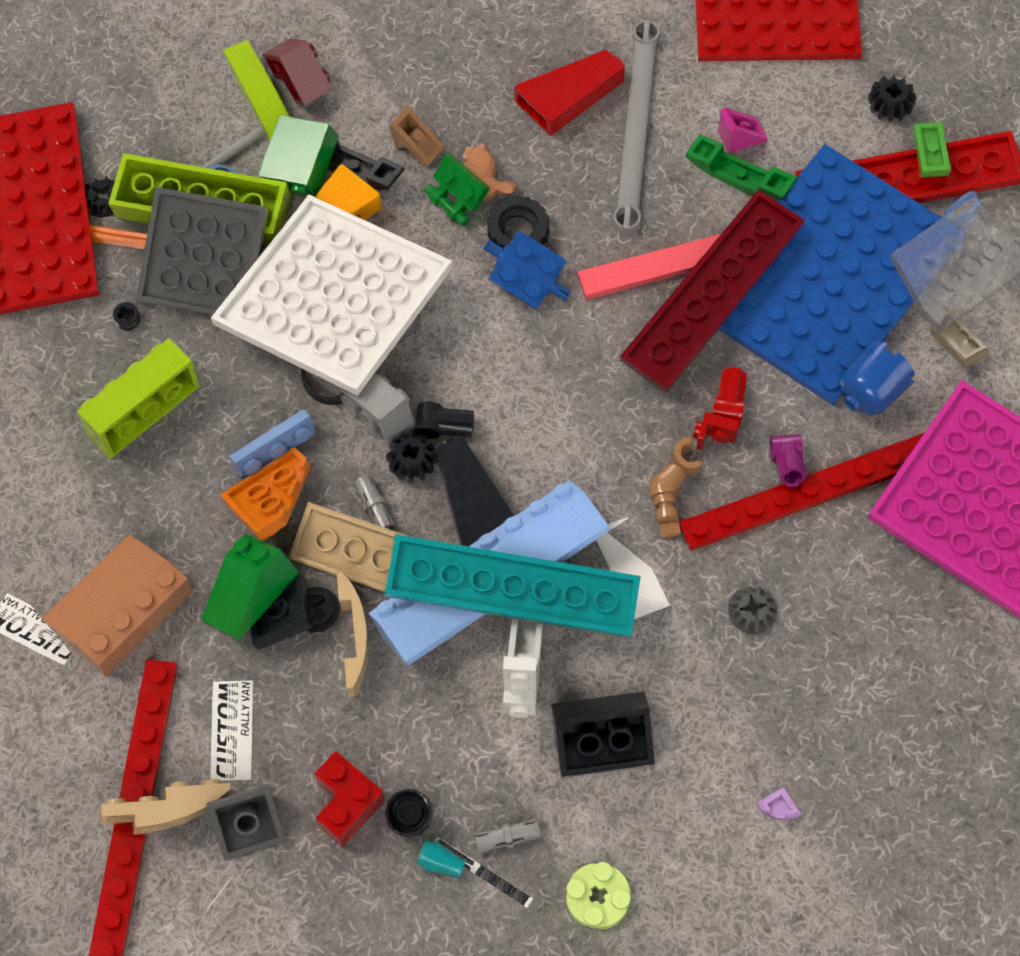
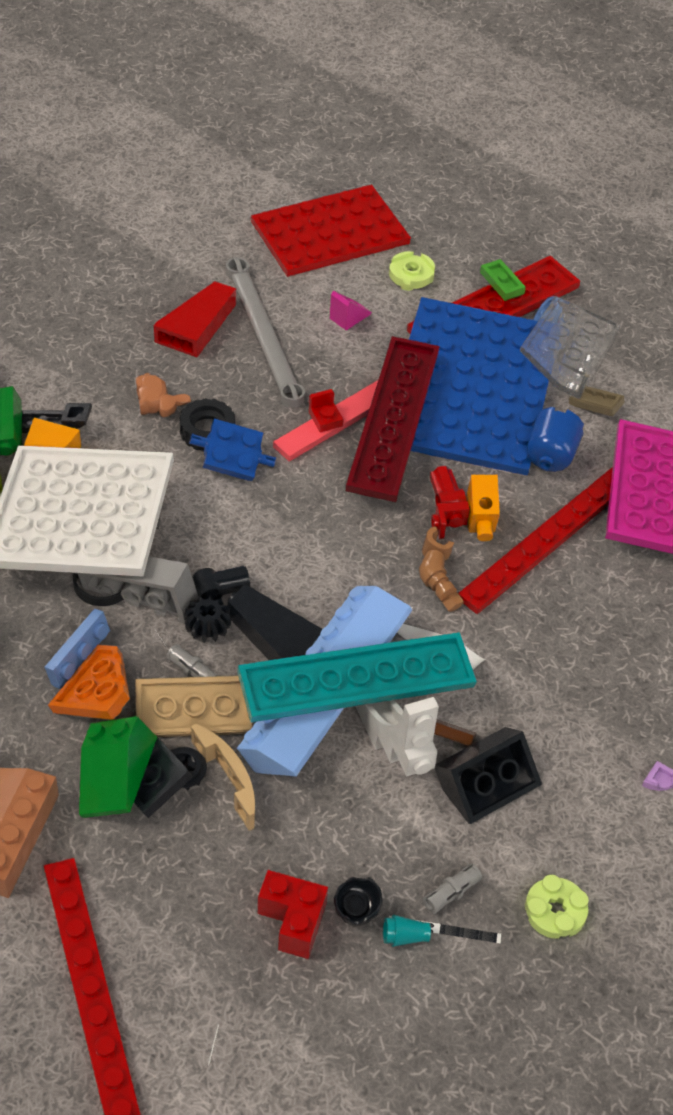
camera: 30 degrees left, 15 degrees down
tan slope [99,779,230,835] -> none
dark grey slope [206,784,286,860] -> none
white sticker [210,680,253,781] -> none
medium nougat slope [389,106,445,167] -> none
green plate [424,154,490,227] -> none
green slope [685,134,797,200] -> none
dark grey gear [728,586,777,634] -> none
magenta piece [770,434,806,487] -> none
black gear [868,75,916,123] -> none
none -> red bracket [309,389,344,433]
none -> yellowish green plate [389,251,435,291]
none -> reddish brown tile [434,719,477,746]
none -> light orange torso [466,475,500,542]

